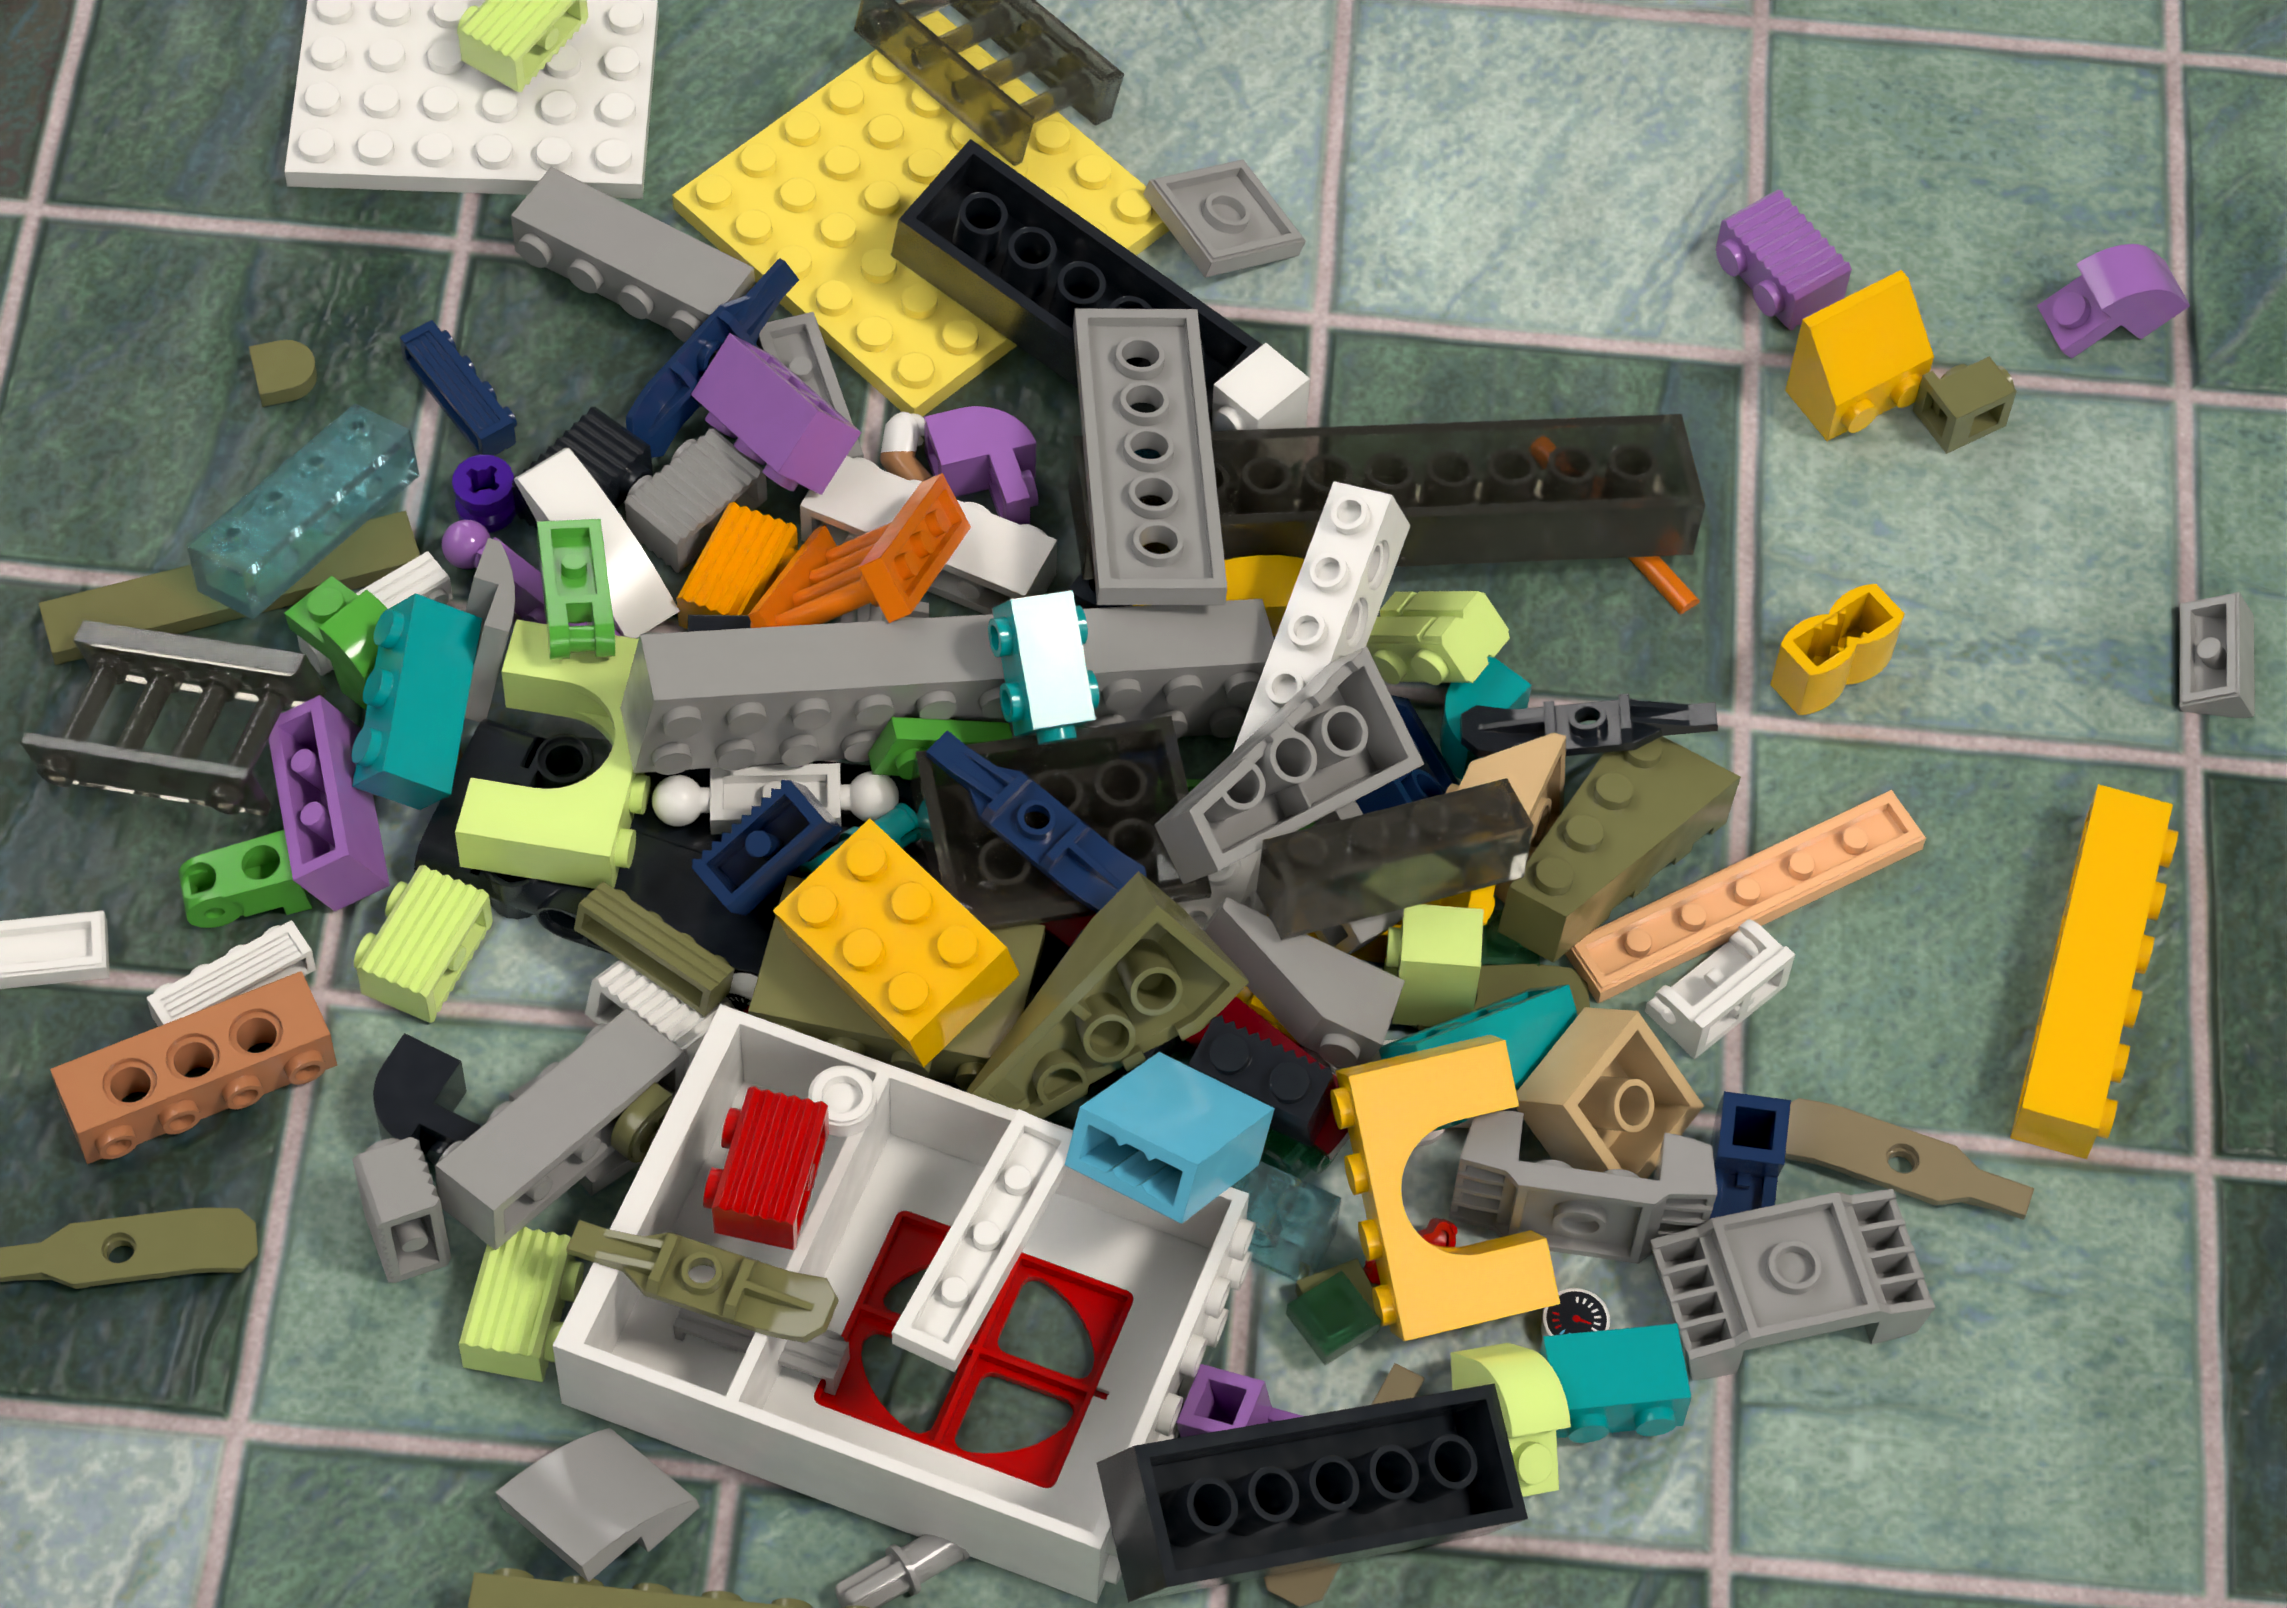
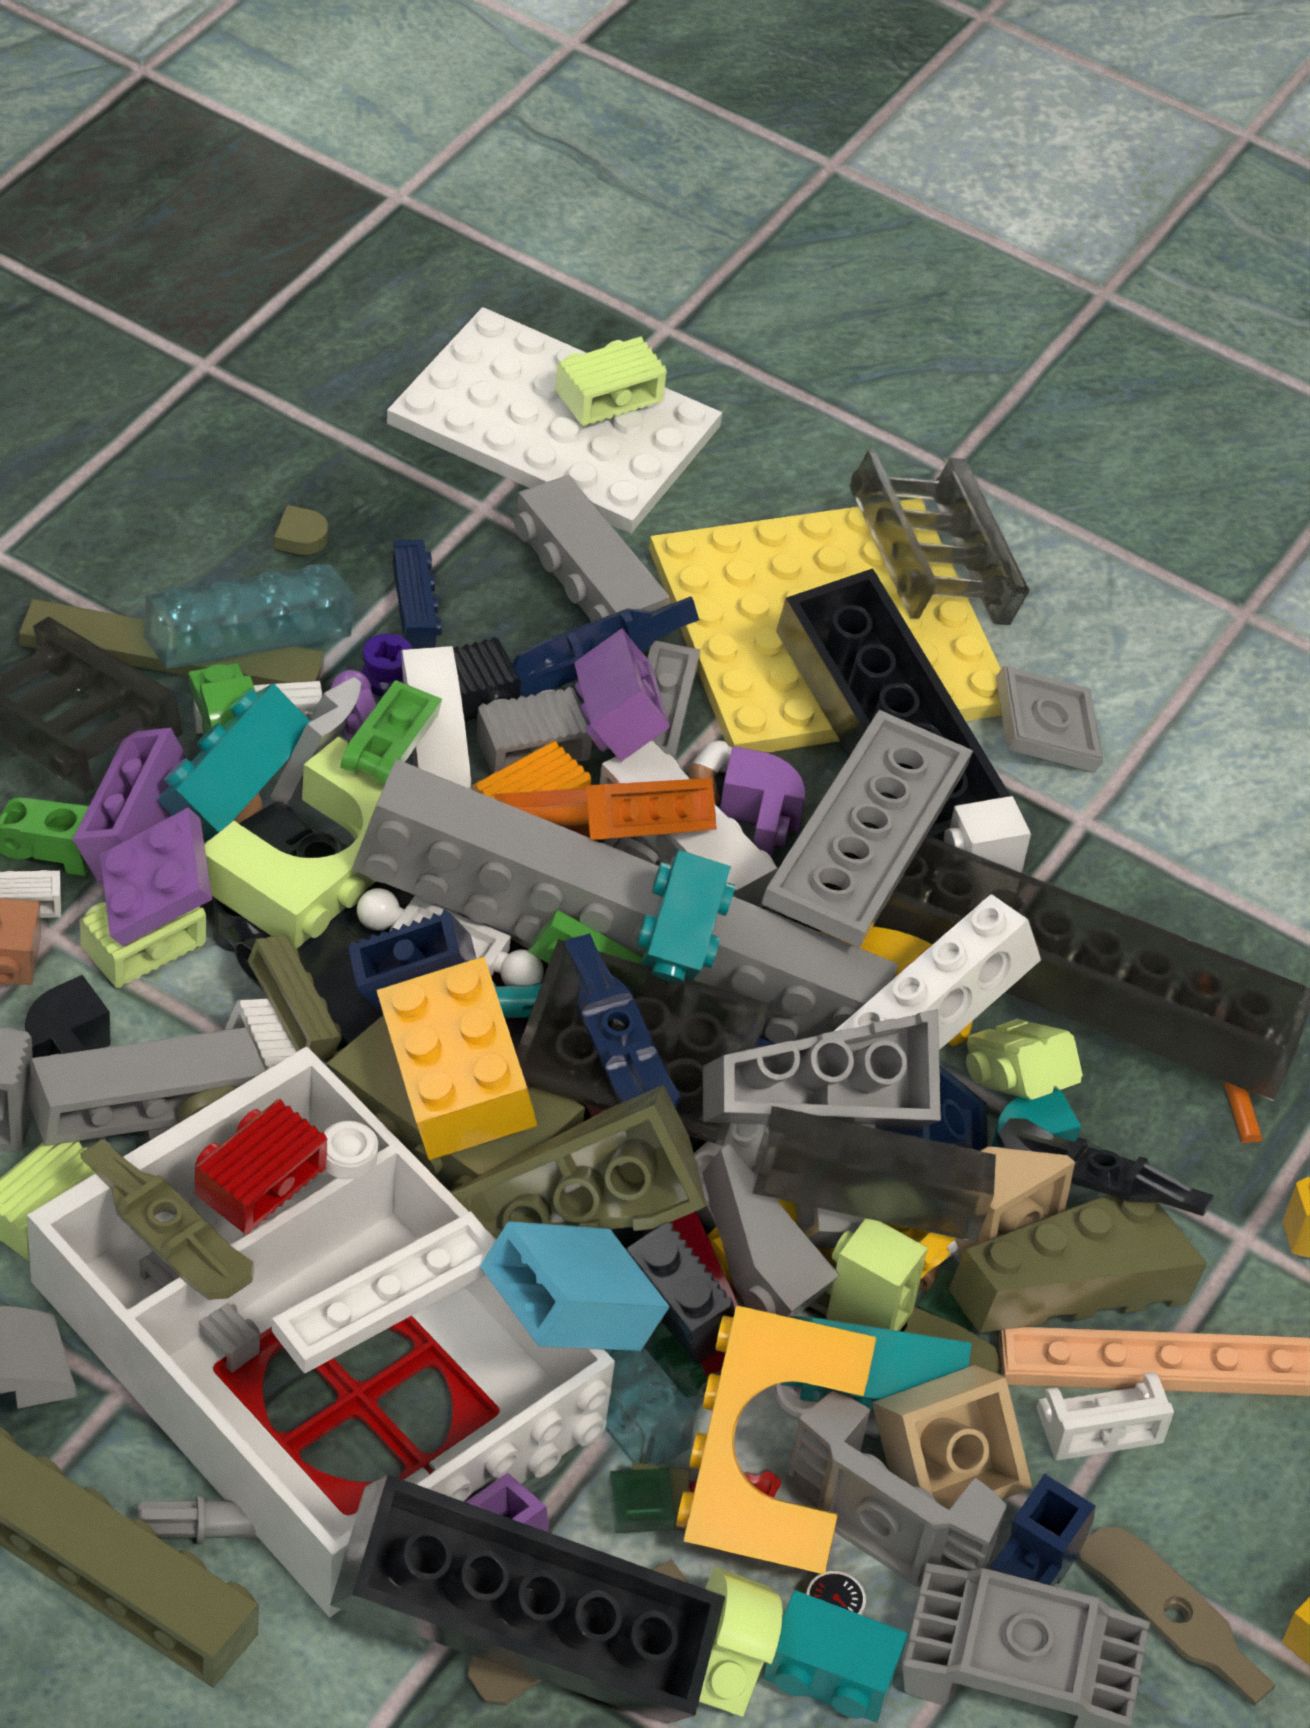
camera: 25 degrees right, 10 degrees down
none -> medium lavender plate [100,808,212,946]

